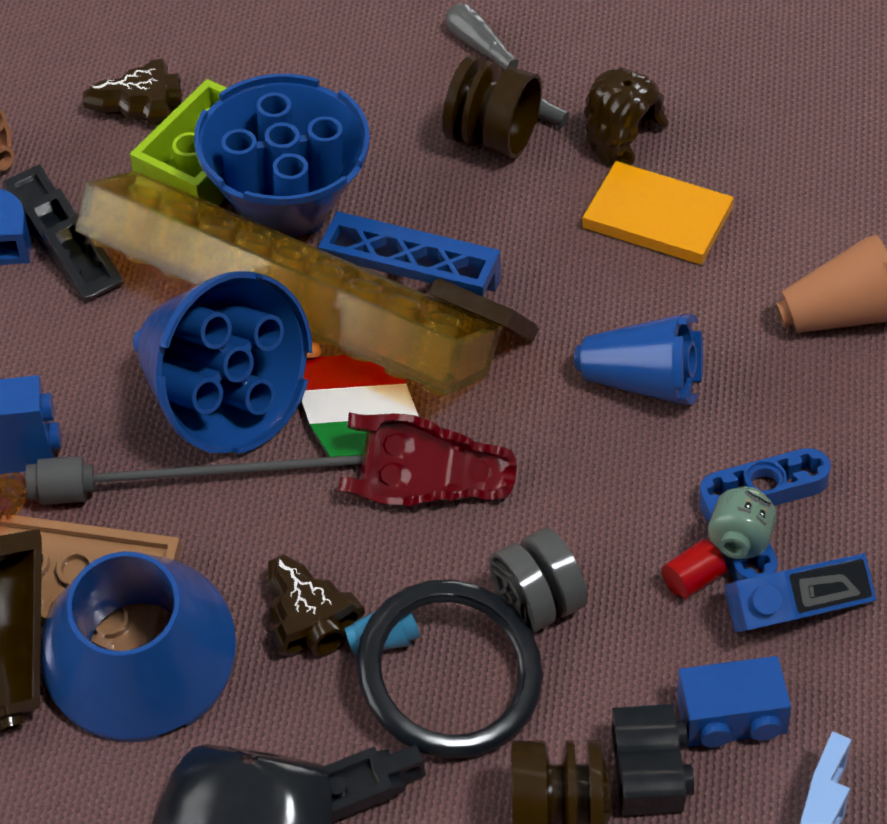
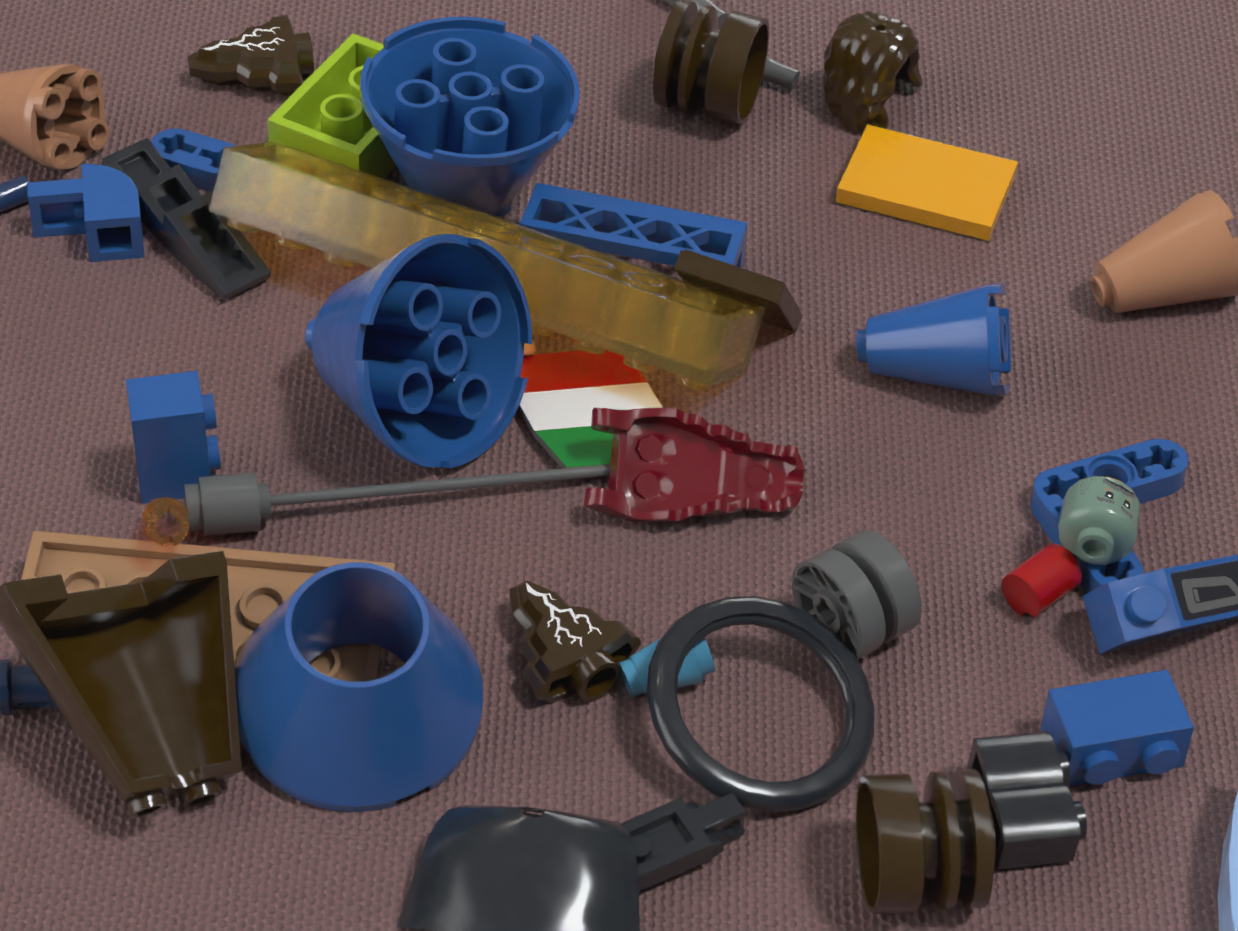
camera: 10 degrees left, 5 degrees down
none -> blue beam [151,128,247,194]

